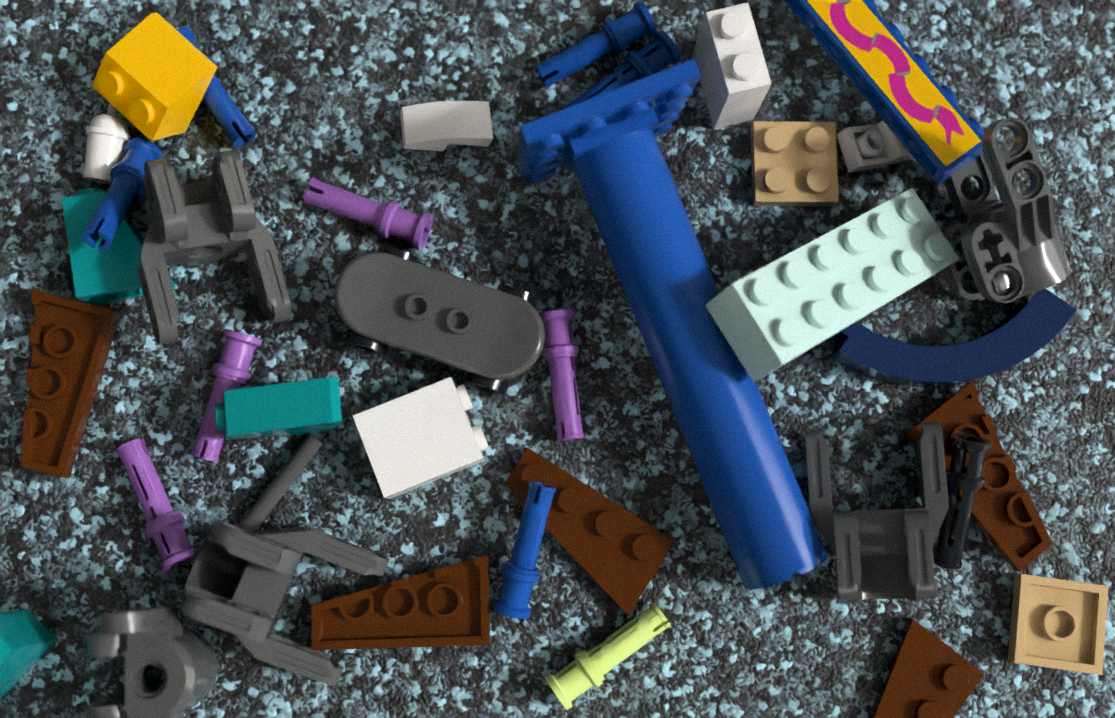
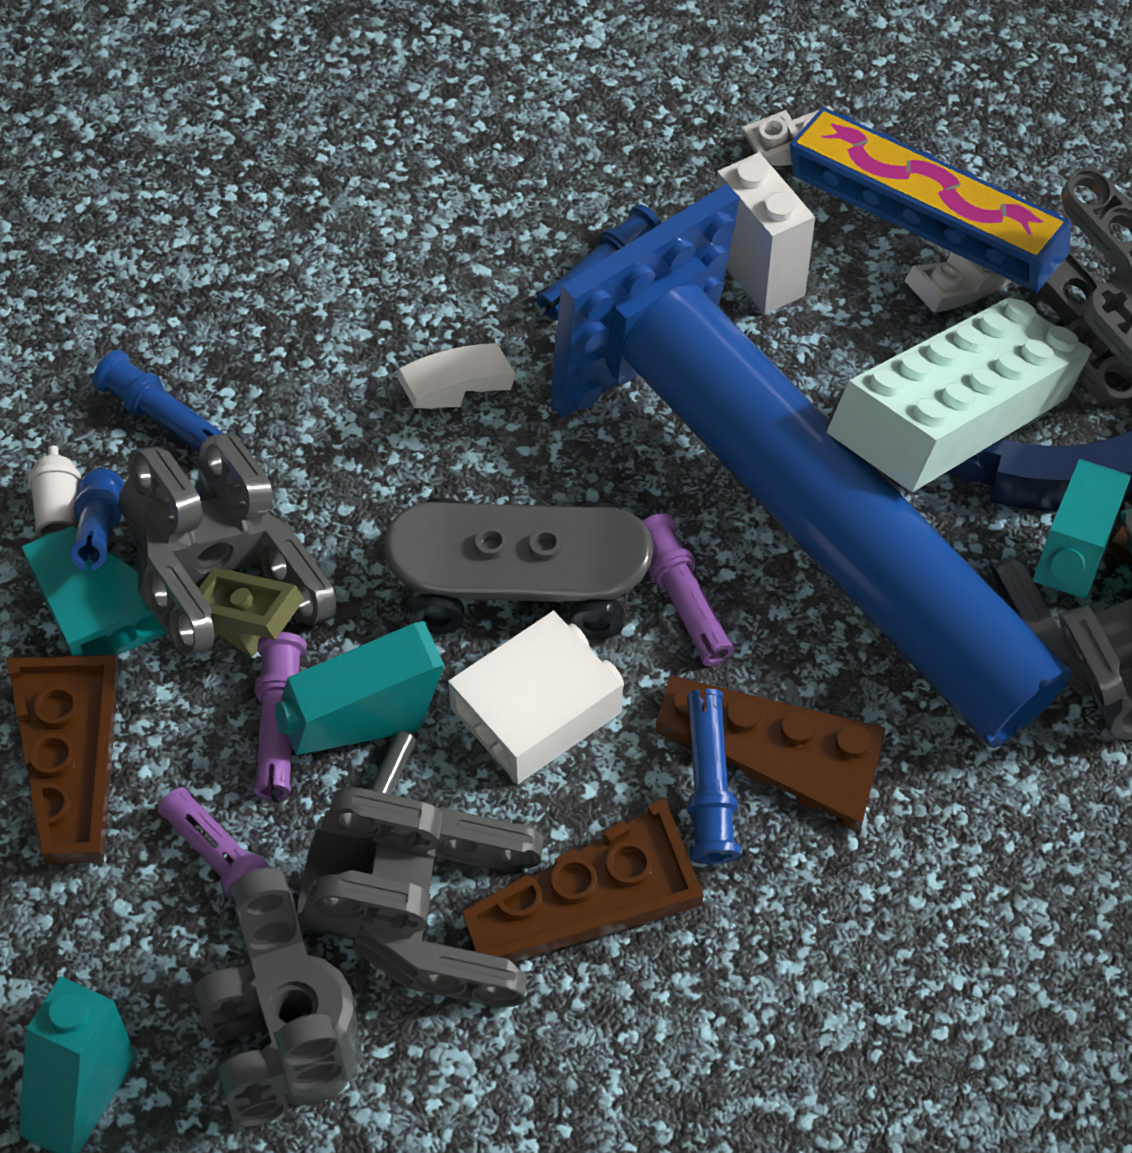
camera: 10 degrees left, 25 degrees down
yellow slope [92,12,218,141] -> none
medium lavender pin [304,178,433,250] -> none
yellowish green pin [544,603,671,710] -> none
tan plate [751,121,839,207] -> none
none -> olive slope [199,567,304,656]
none -> teal slope [1032,459,1131,599]

